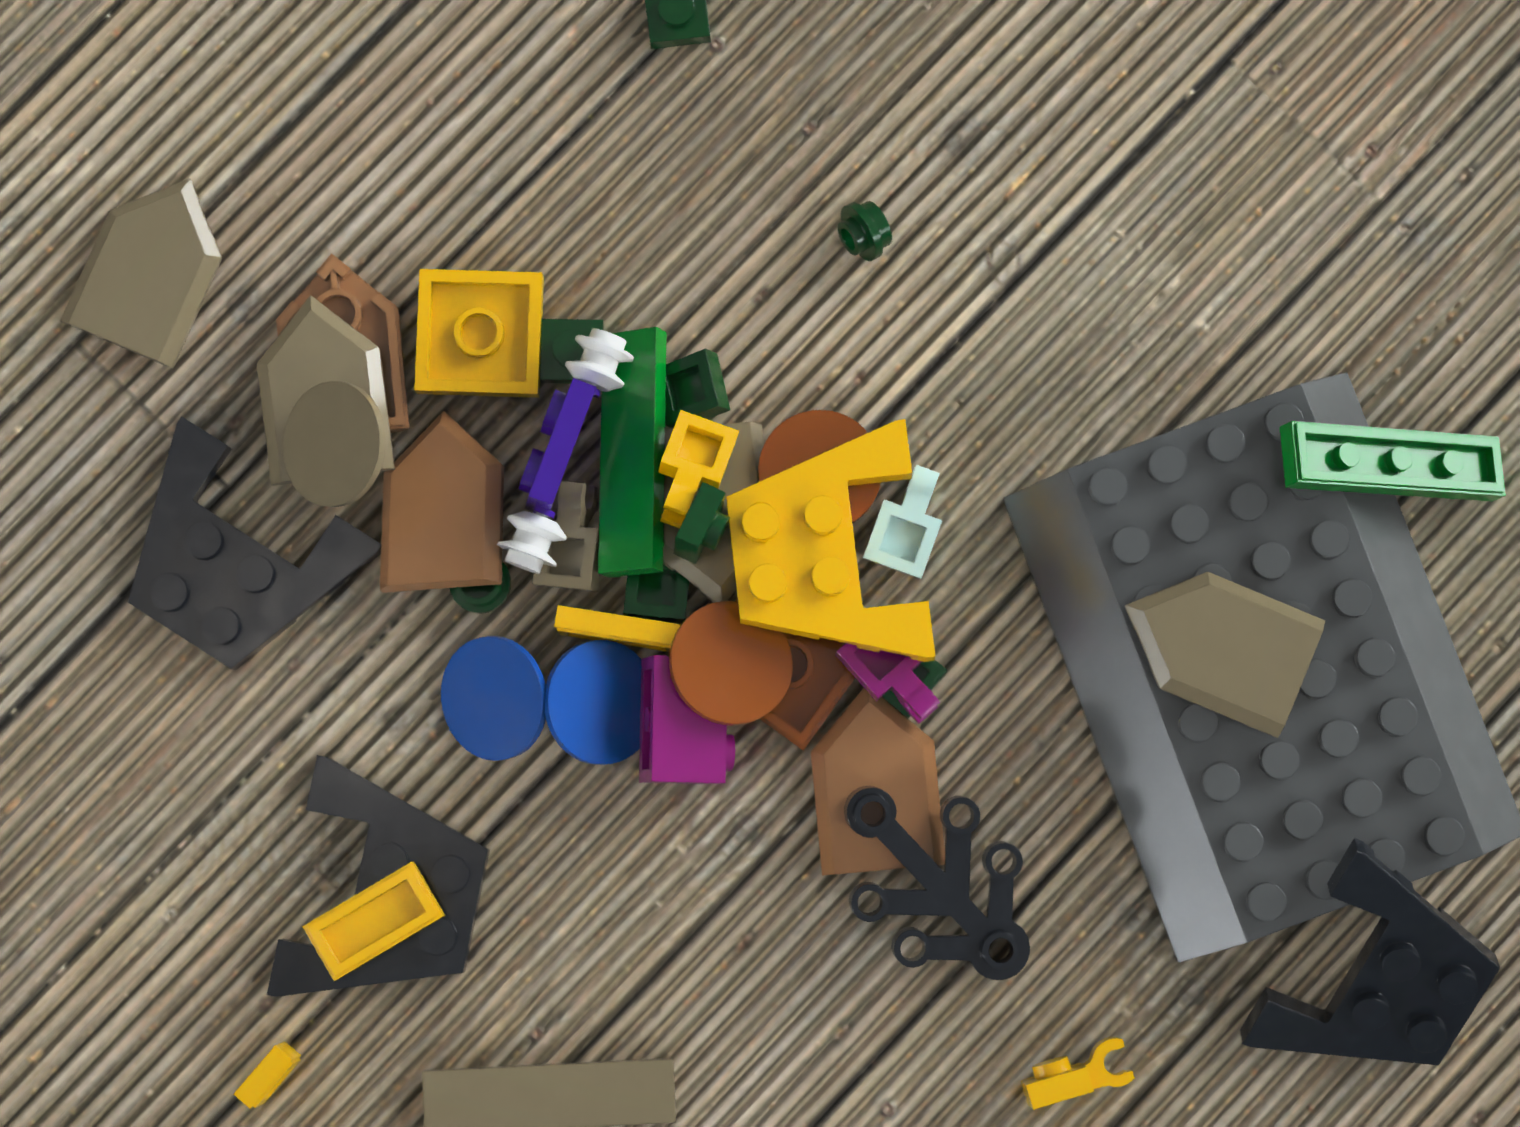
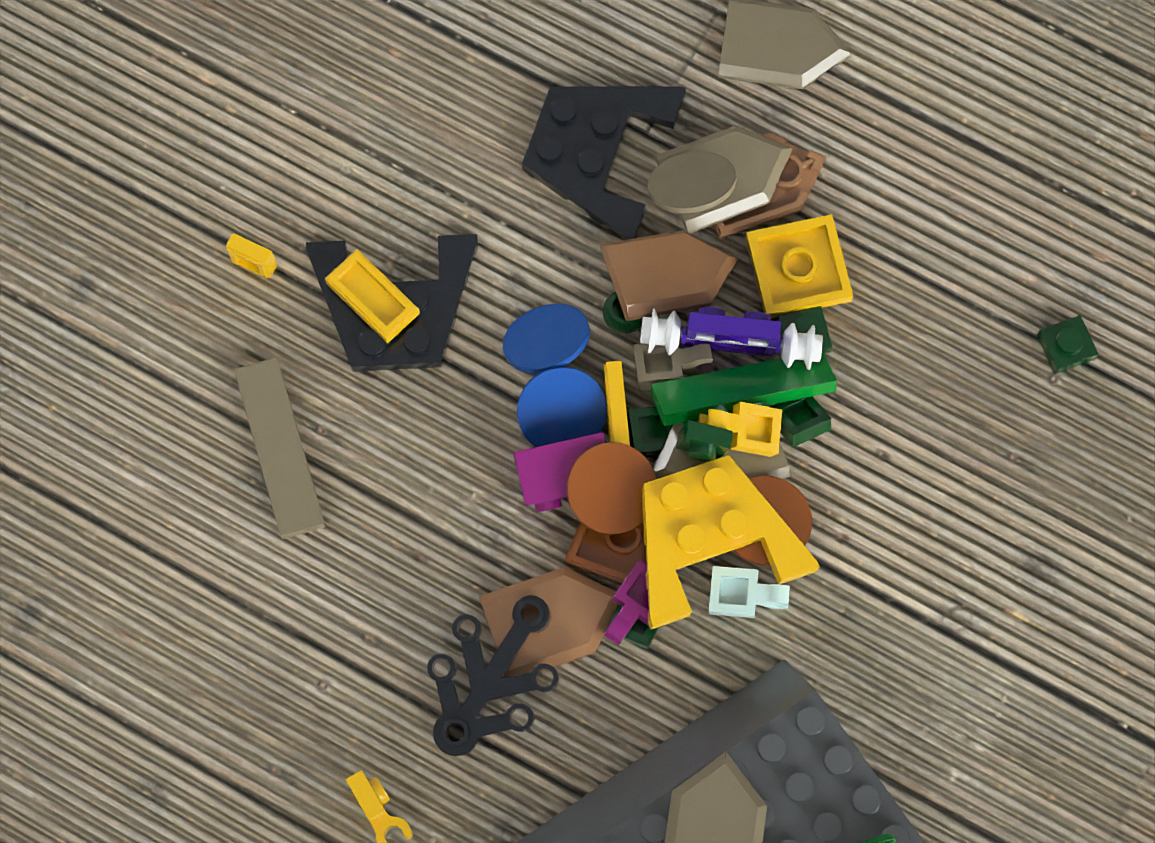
camera: 75 degrees right, 10 degrees down
dark green plate [837,201,892,261] -> none

